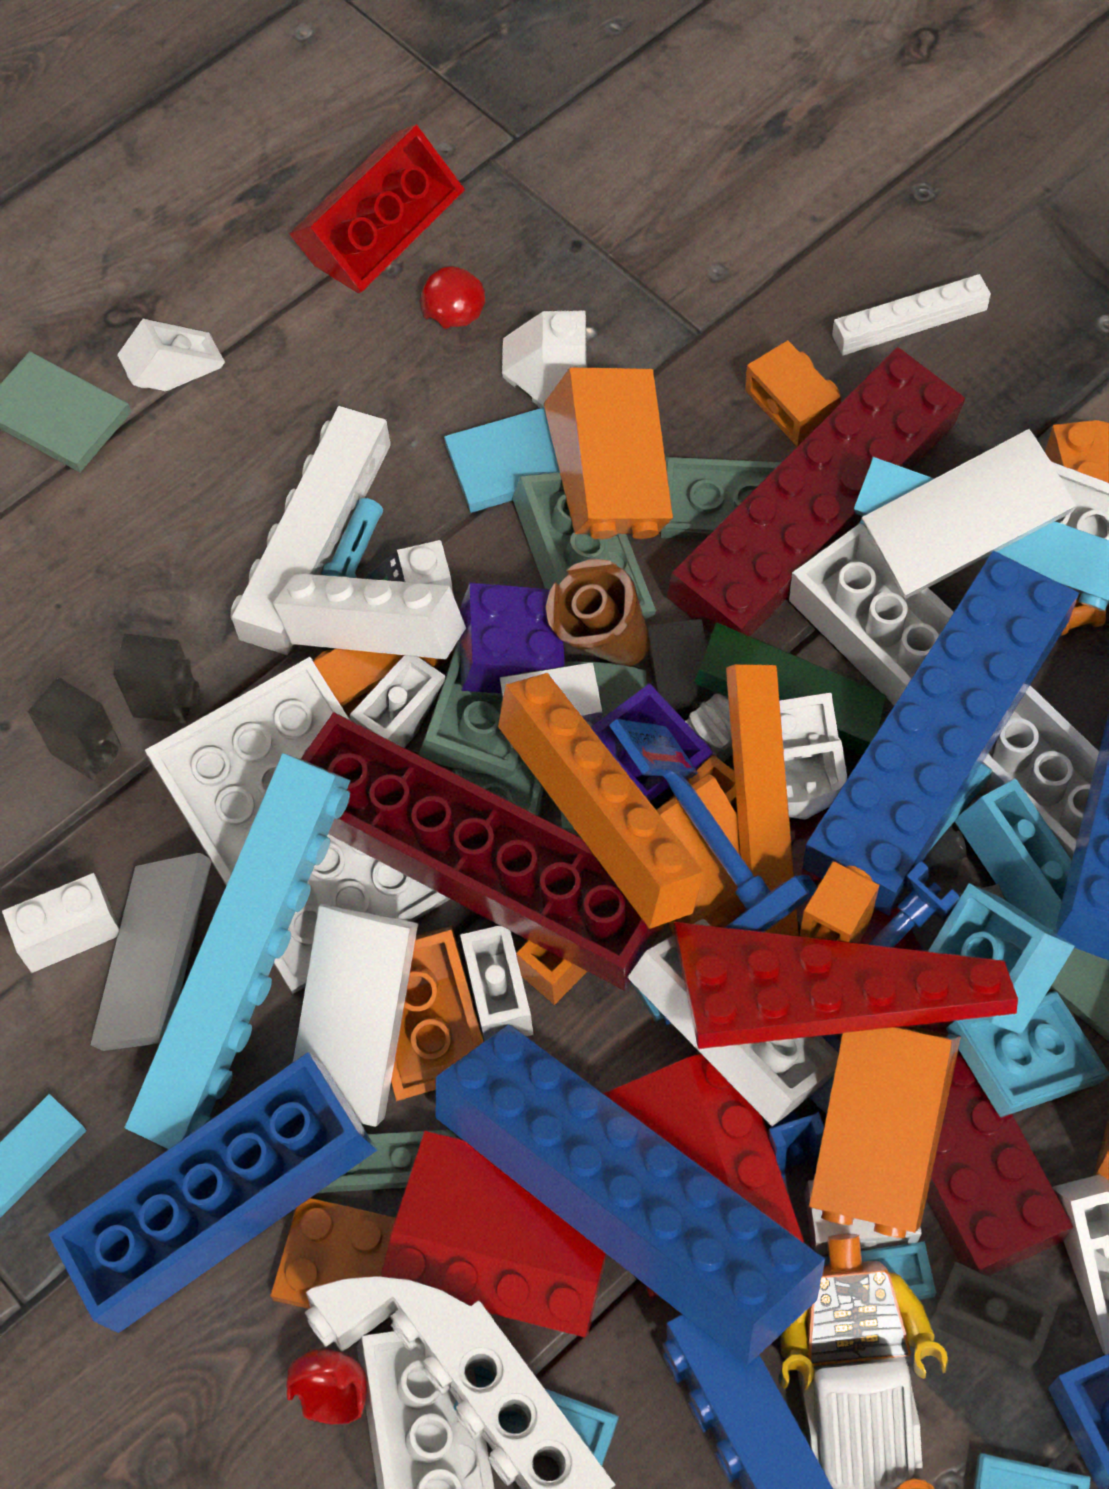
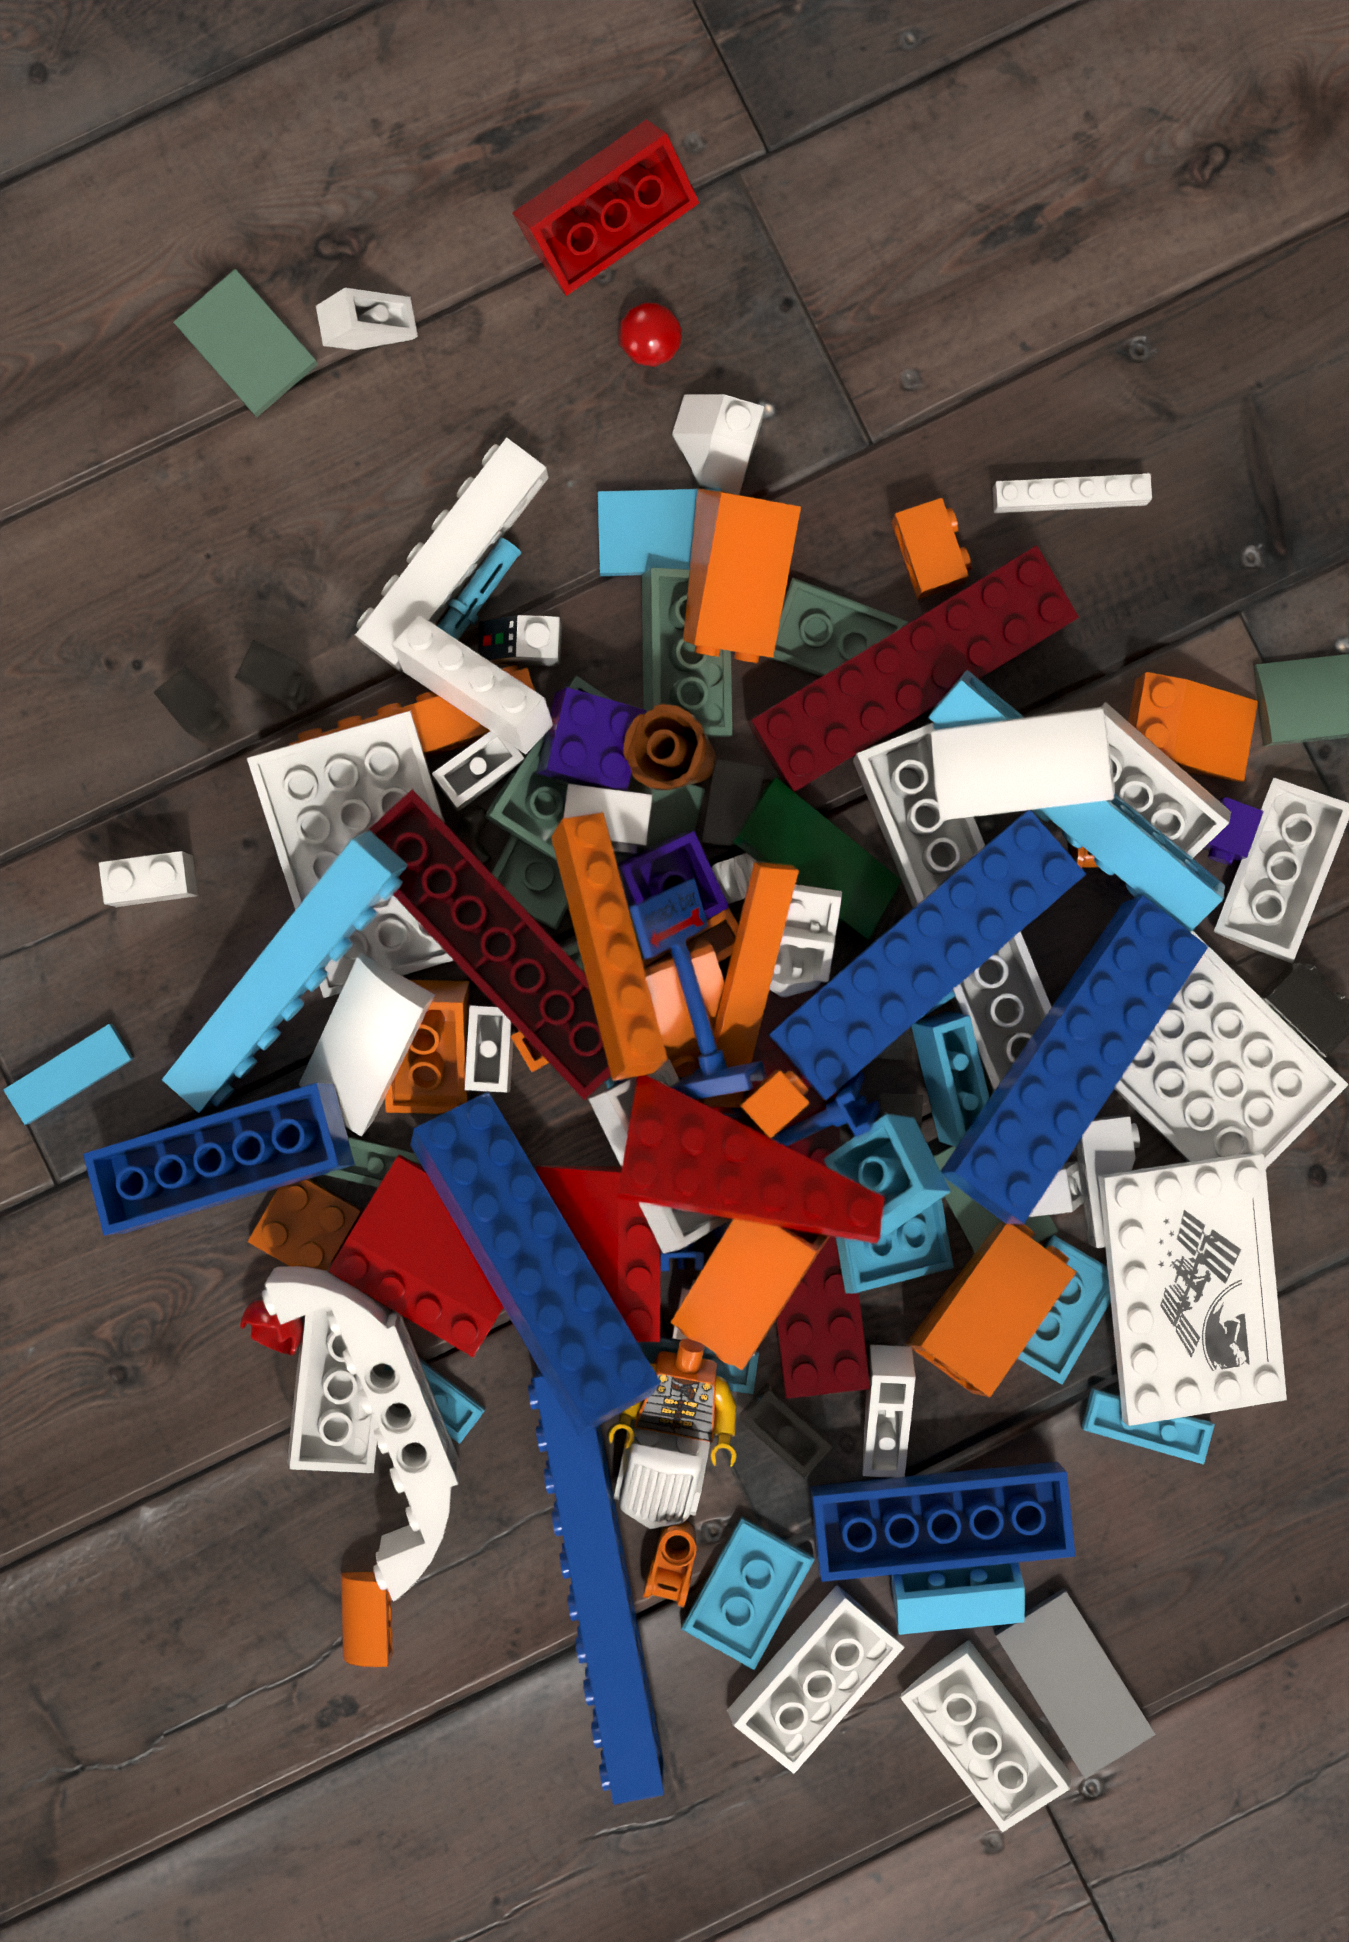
camera: 10 degrees right, 25 degrees up
light grey tile [91,853,211,1051] -> none

